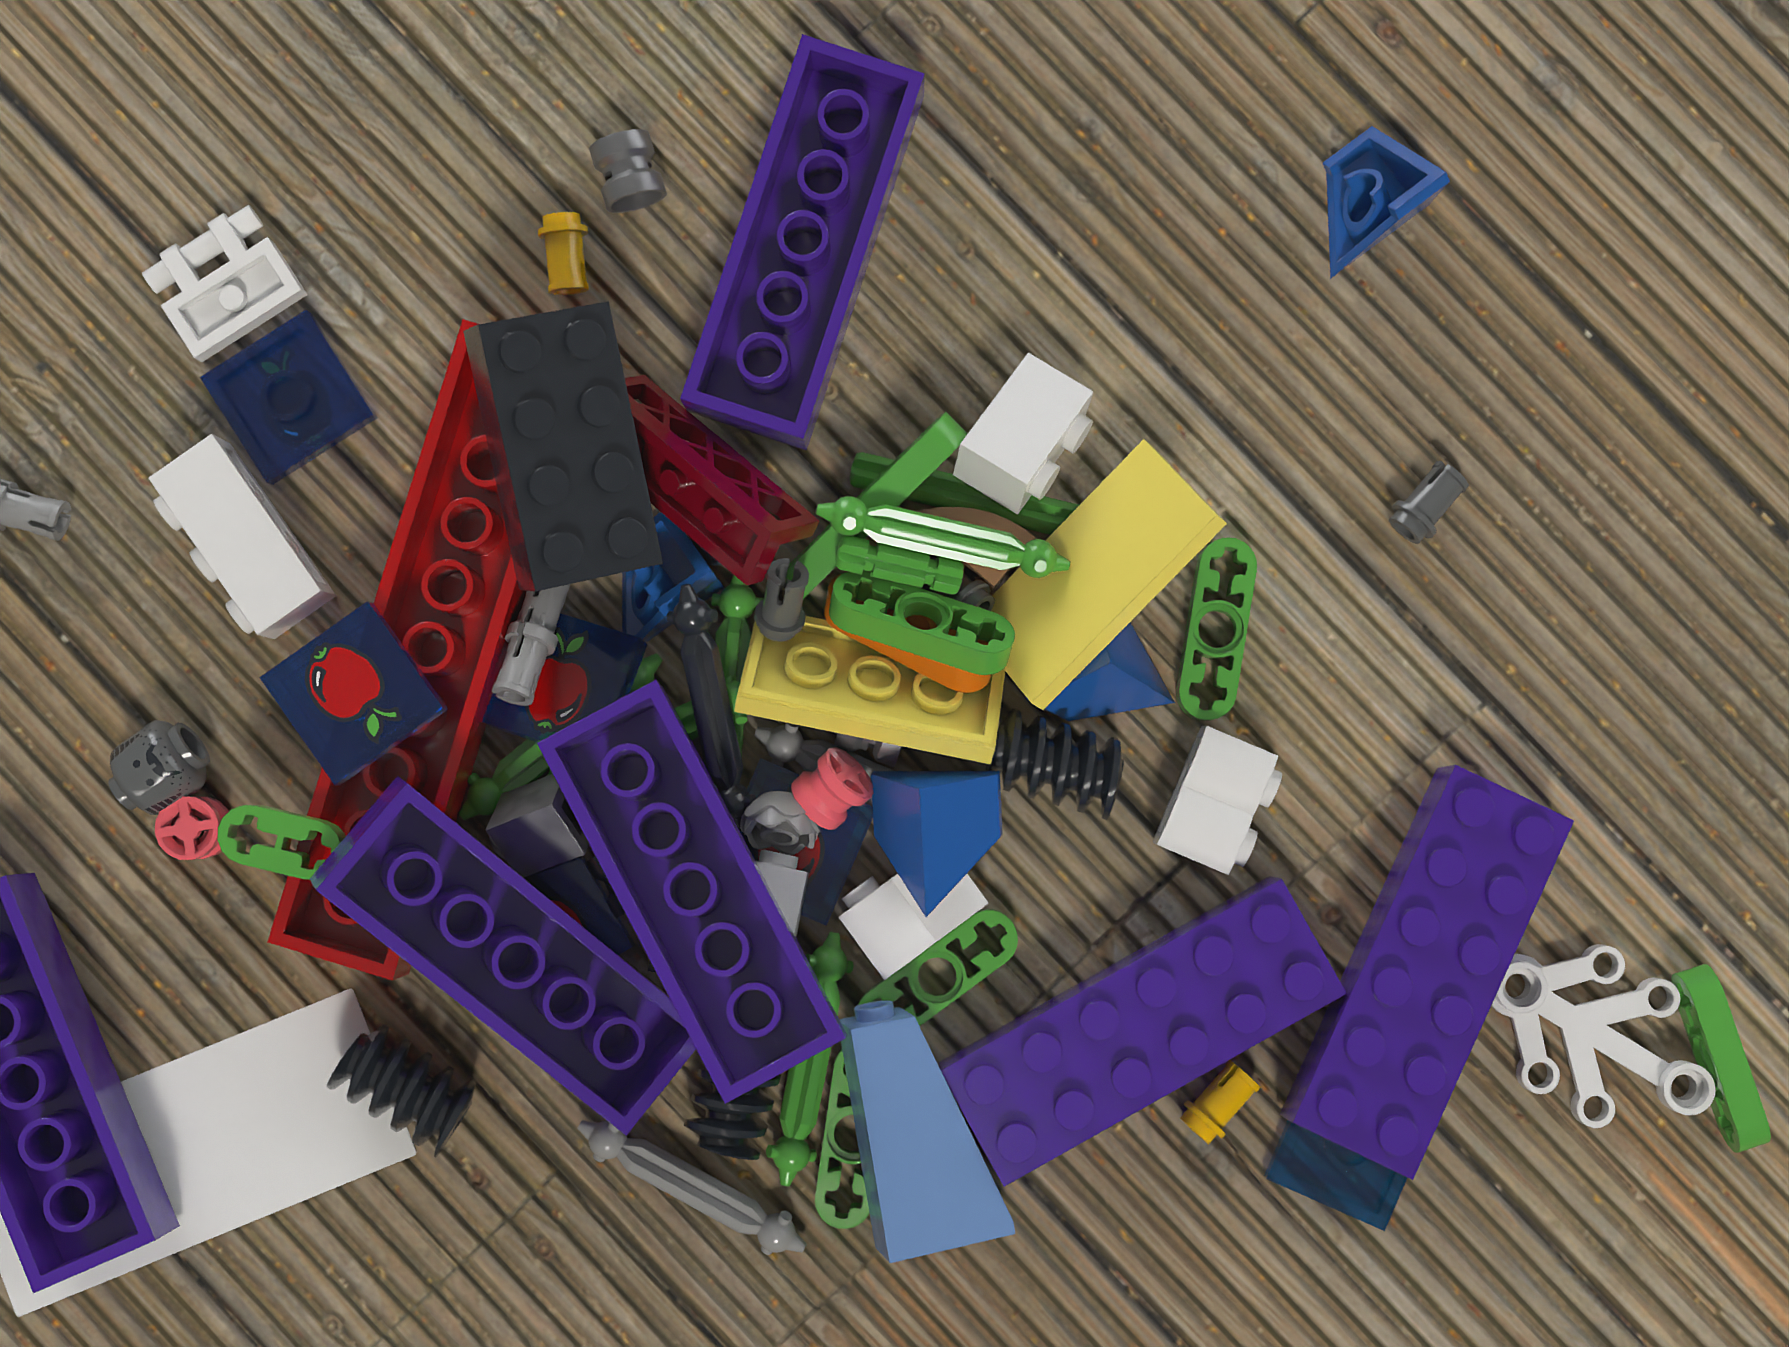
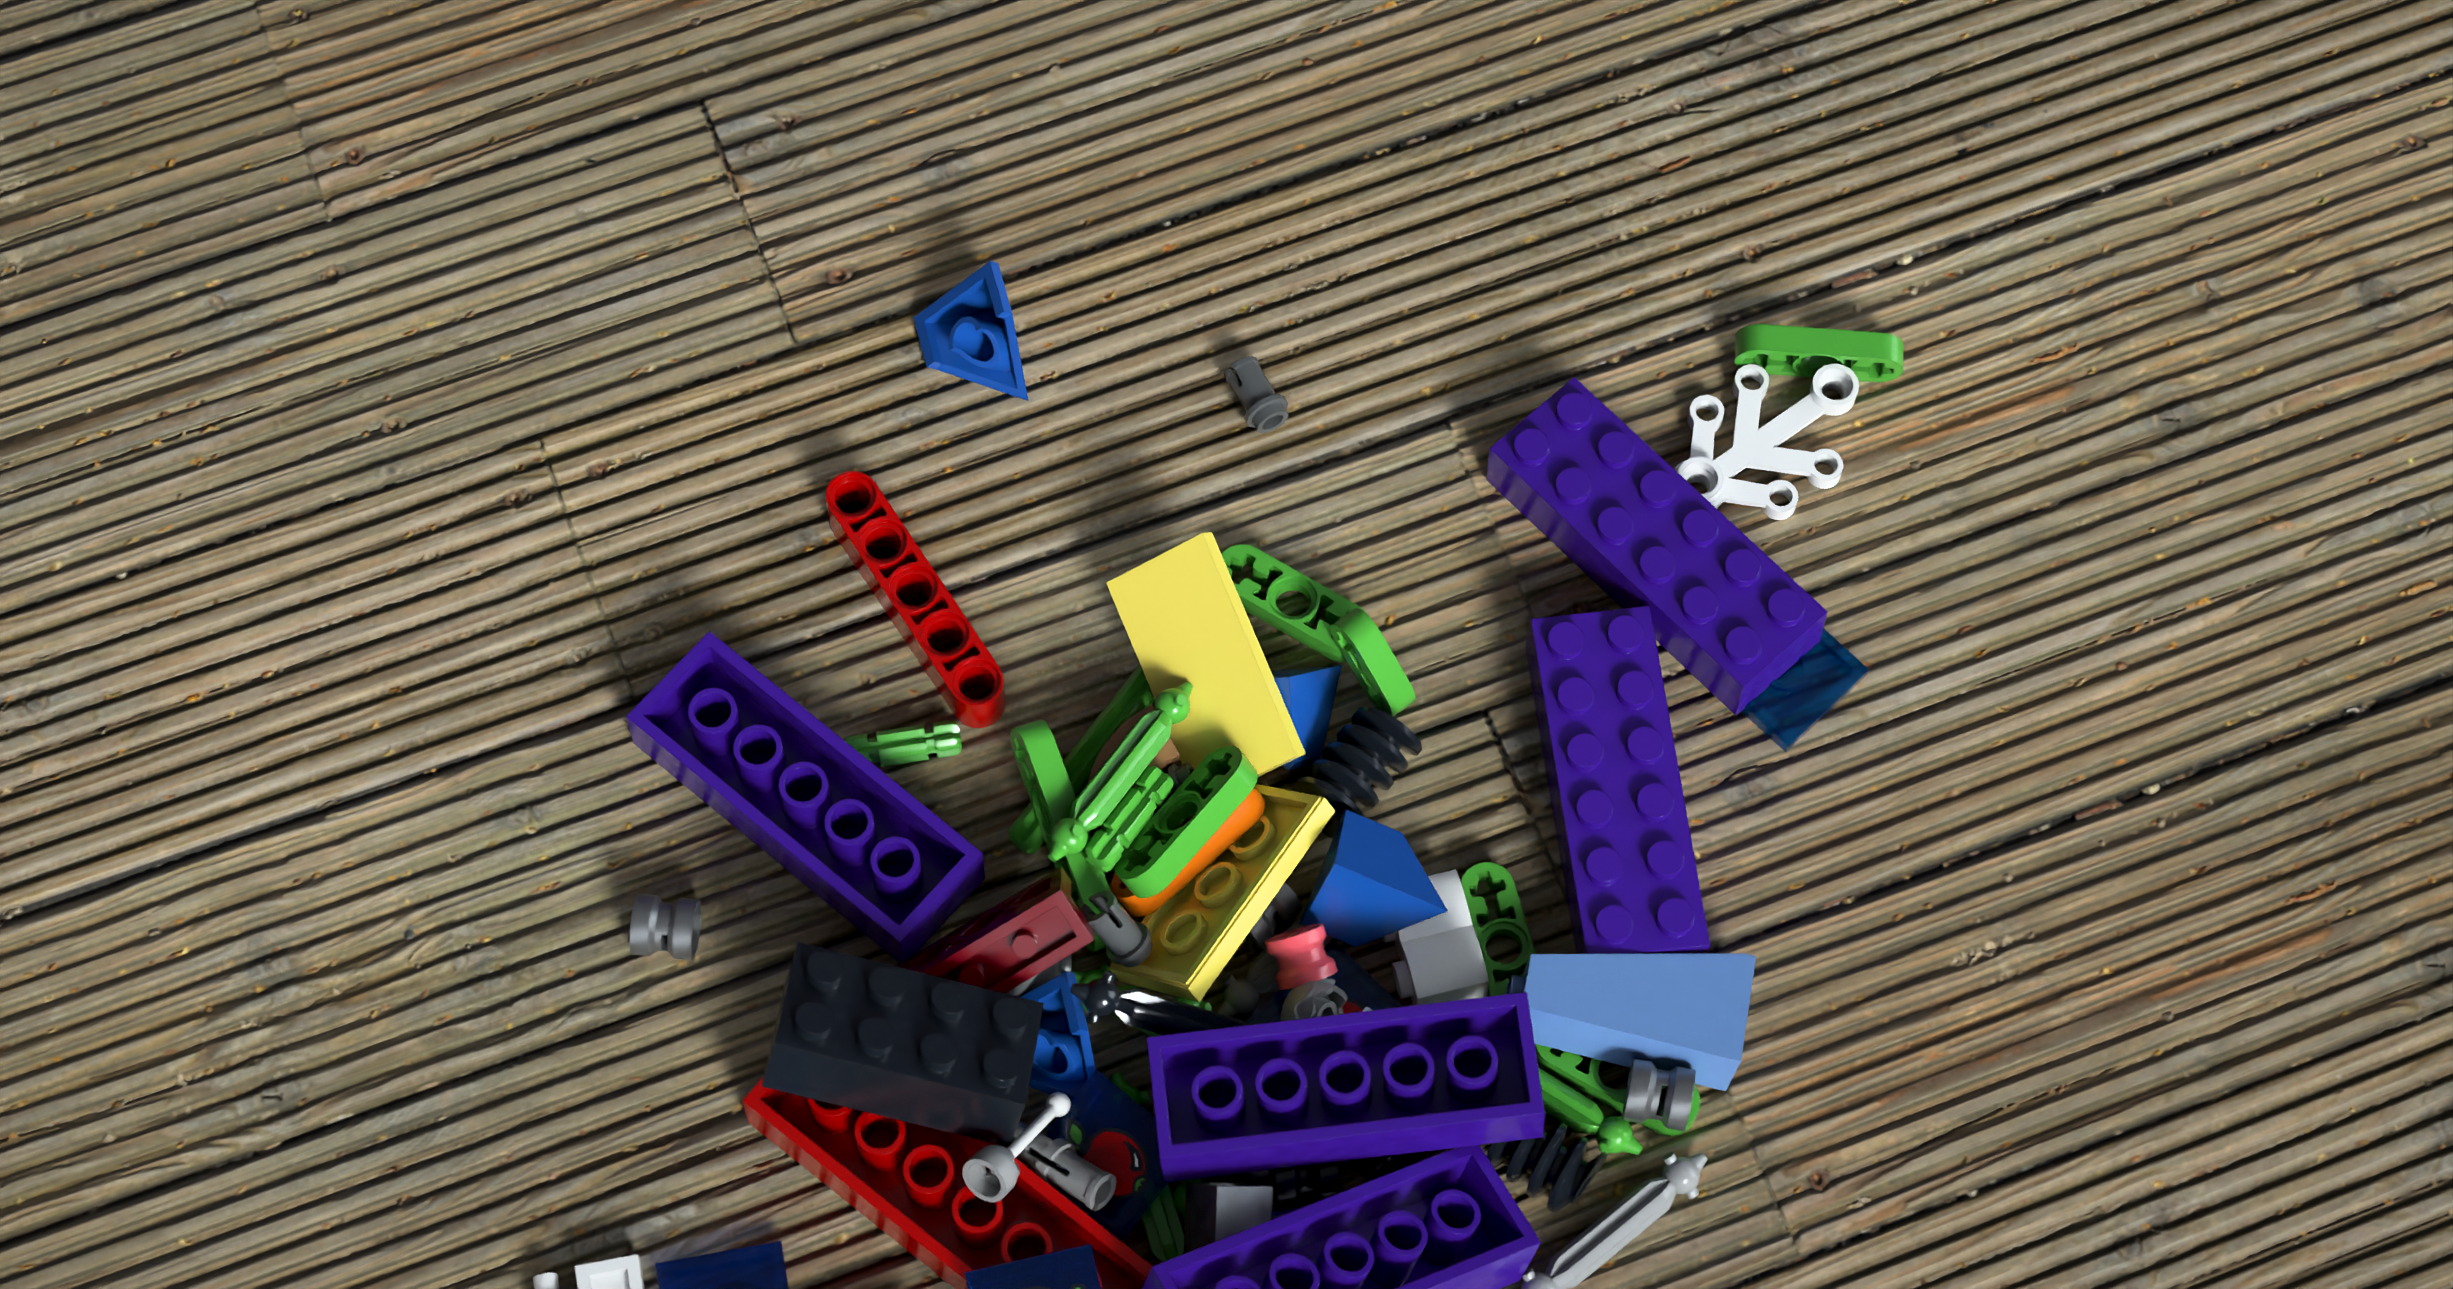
camera: 75 degrees left, 20 degrees down
yellow pin [538,212,589,295] -> none
white brick [953,353,1093,515] -> none
white brick [1153,726,1282,875] -> none
yellow pin [1180,1060,1261,1145] -> none
none -> red beam [826,471,1005,728]
none -> bright green axle [843,720,962,767]
none -> light grey hinge [962,1092,1071,1202]
none -> bright green beam [1330,608,1416,717]
none -> flat silver wheel [1622,1058,1696,1132]

